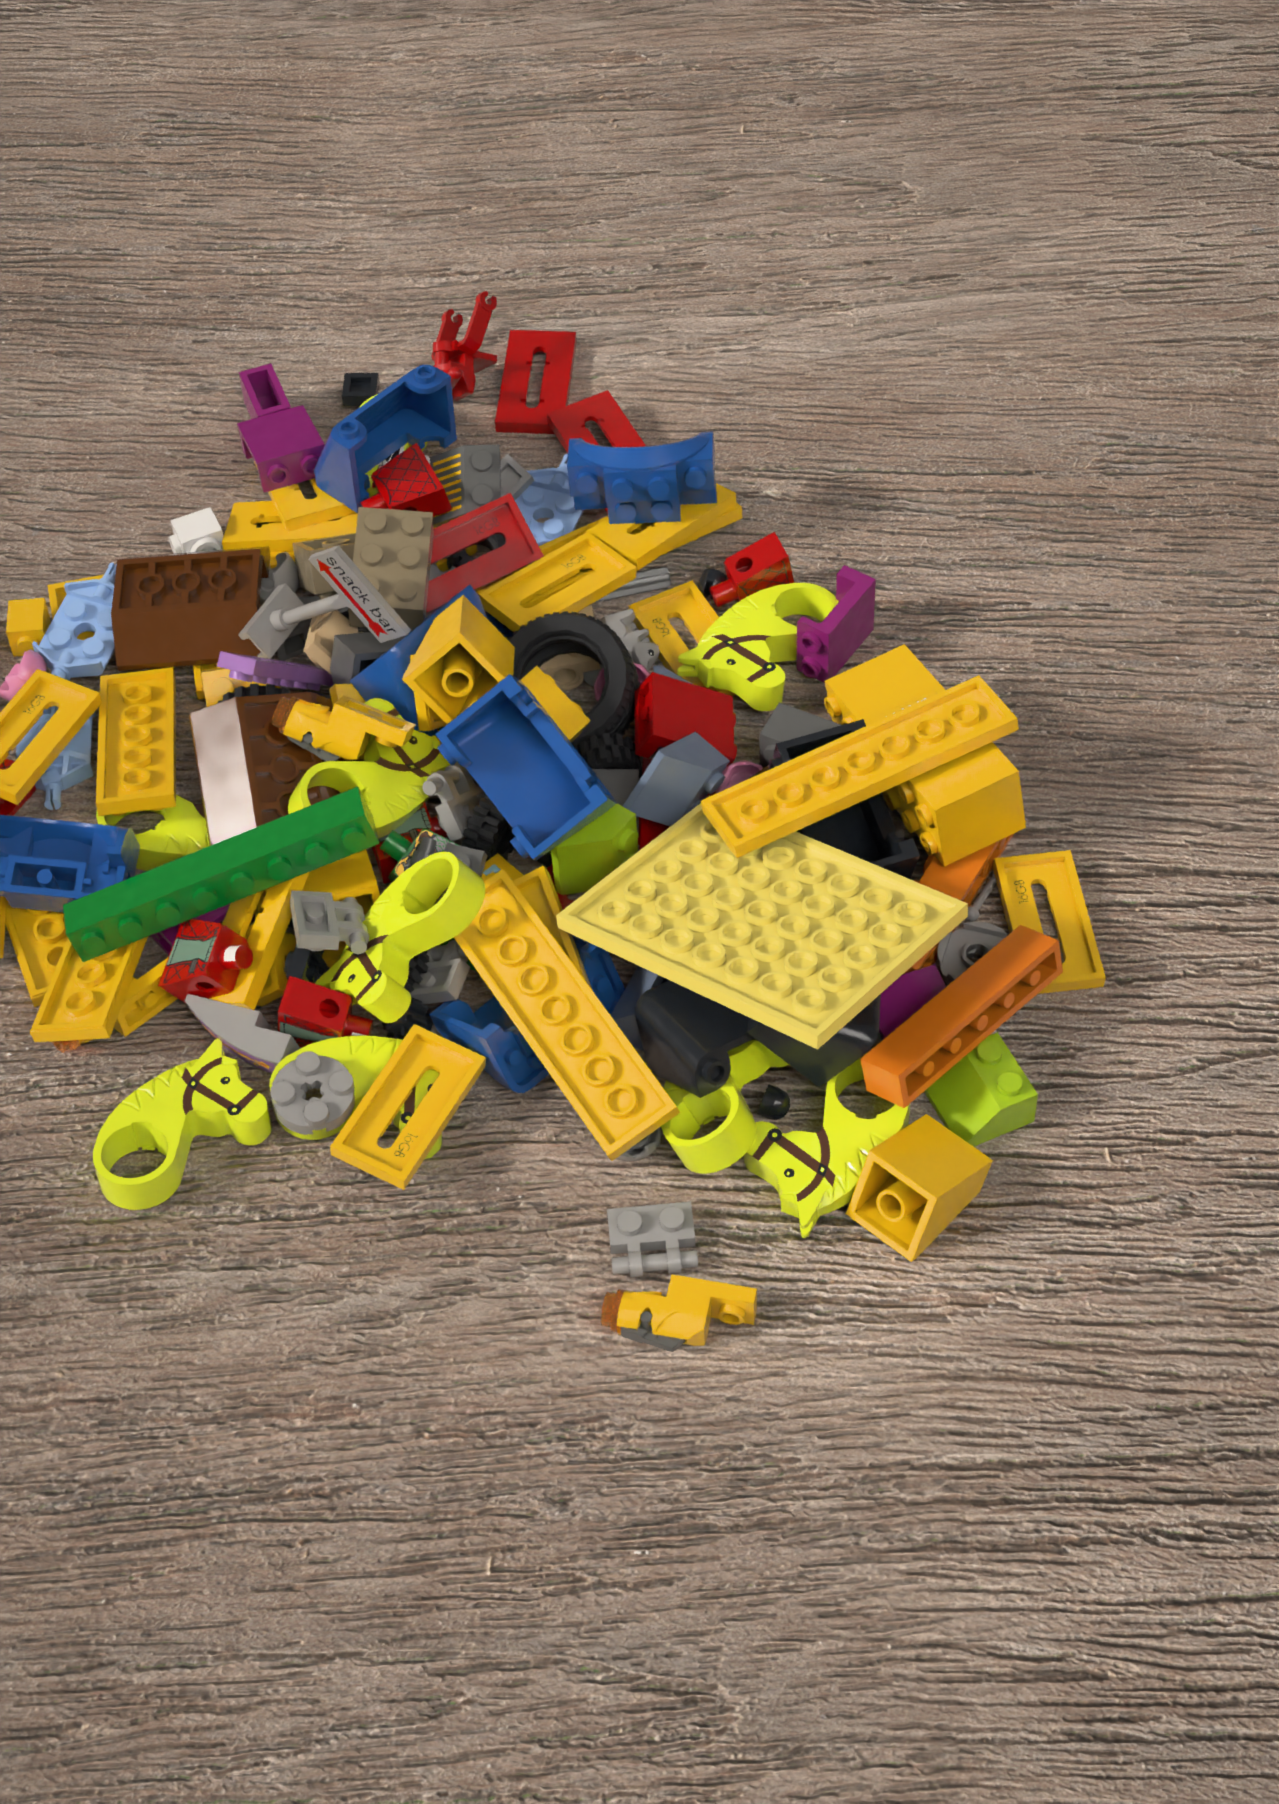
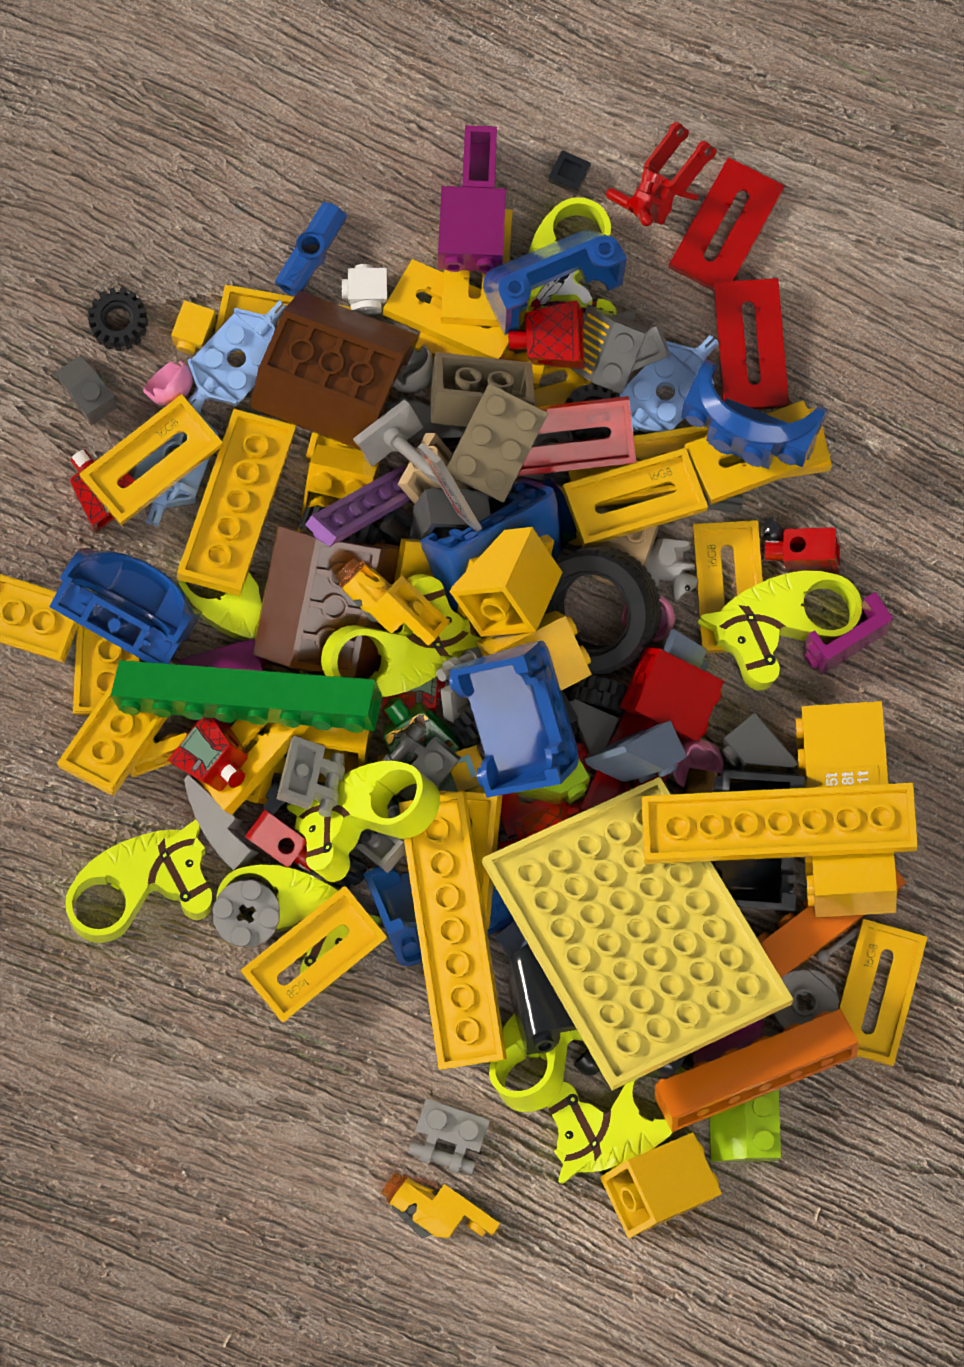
camera: 20 degrees right, 25 degrees up
none -> blue piece [275,201,347,296]

